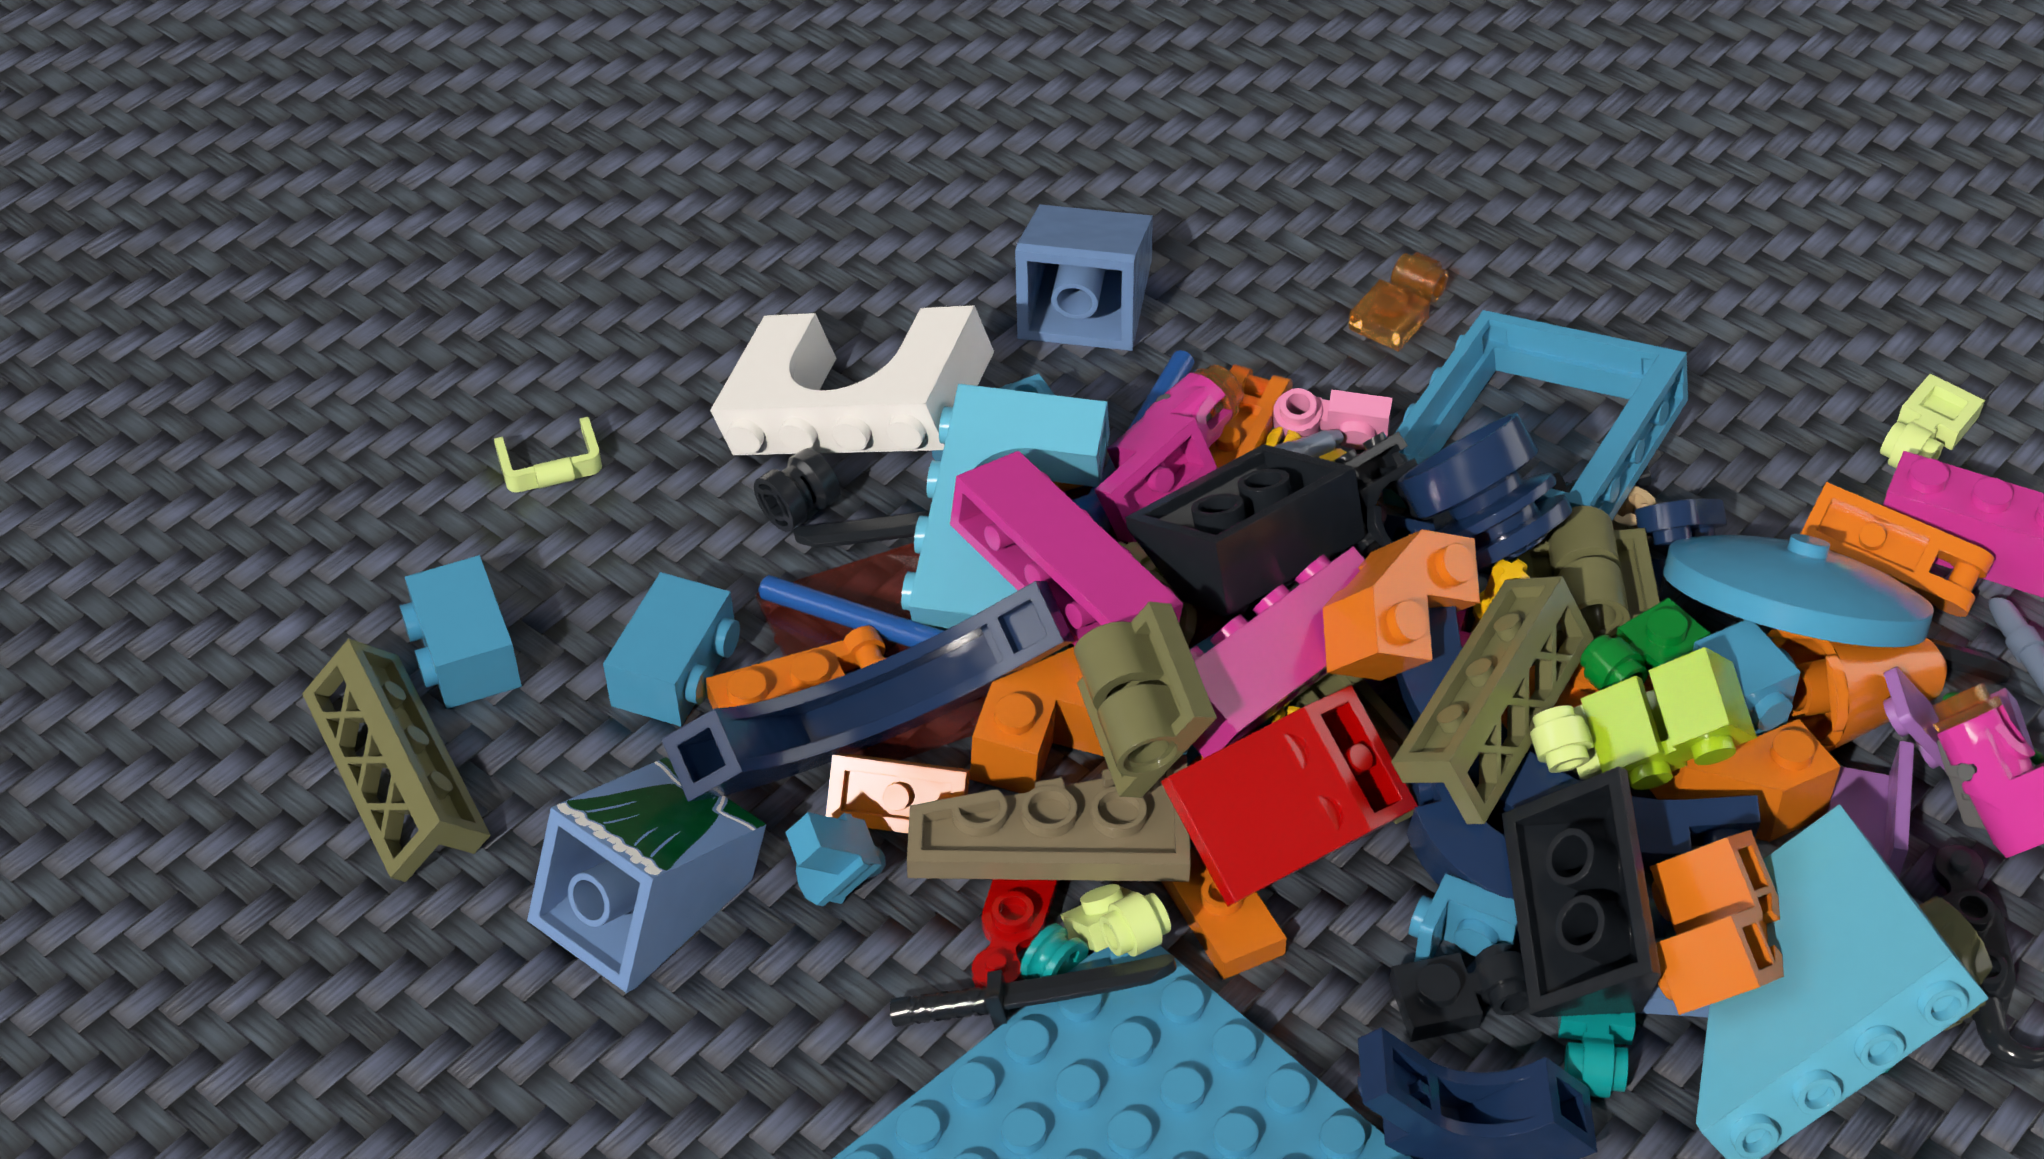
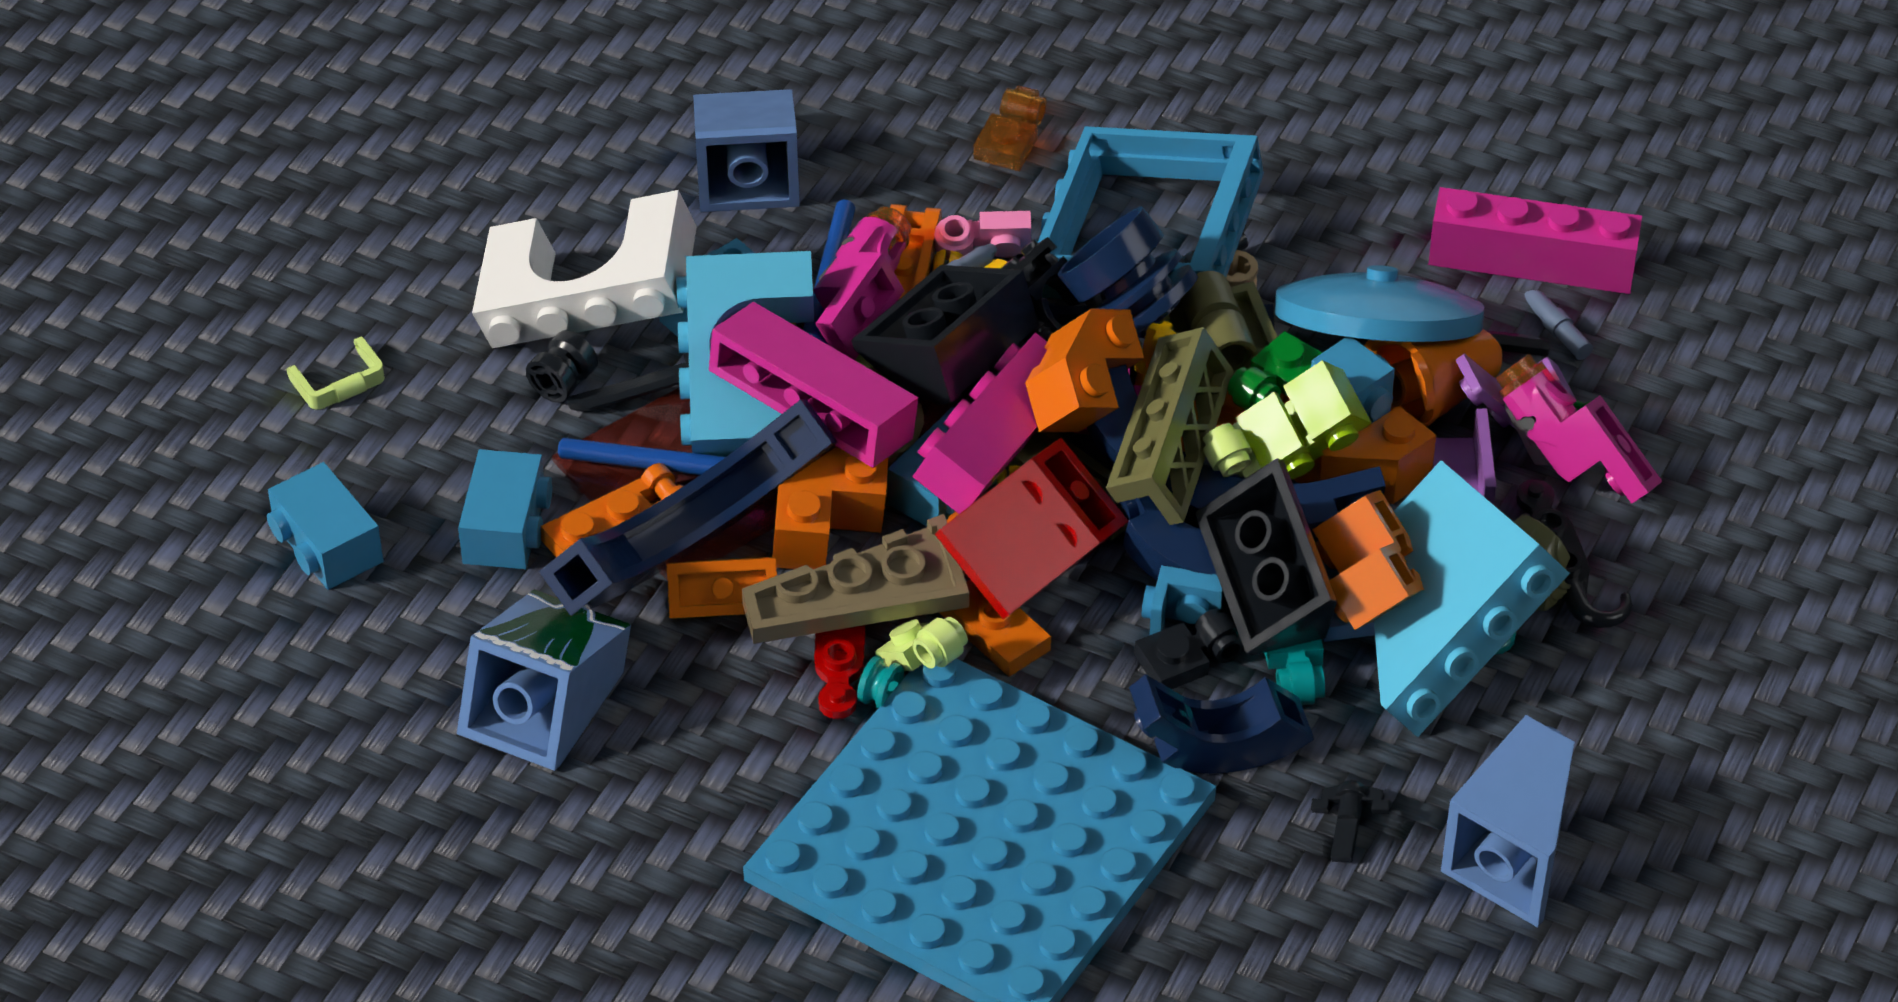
camera: 15 degrees left, 0 degrees up
olive fence [302,638,491,882] -> none
dark azure piece [785,812,886,906] -> none
black sword [890,954,1177,1028] -> none
olive plate [1074,601,1217,798] -> none
dark blue plate [1635,499,1727,546] -> none
orange plate [1800,482,1994,617] -> none
yellowish green plate [1880,374,1985,468] -> none

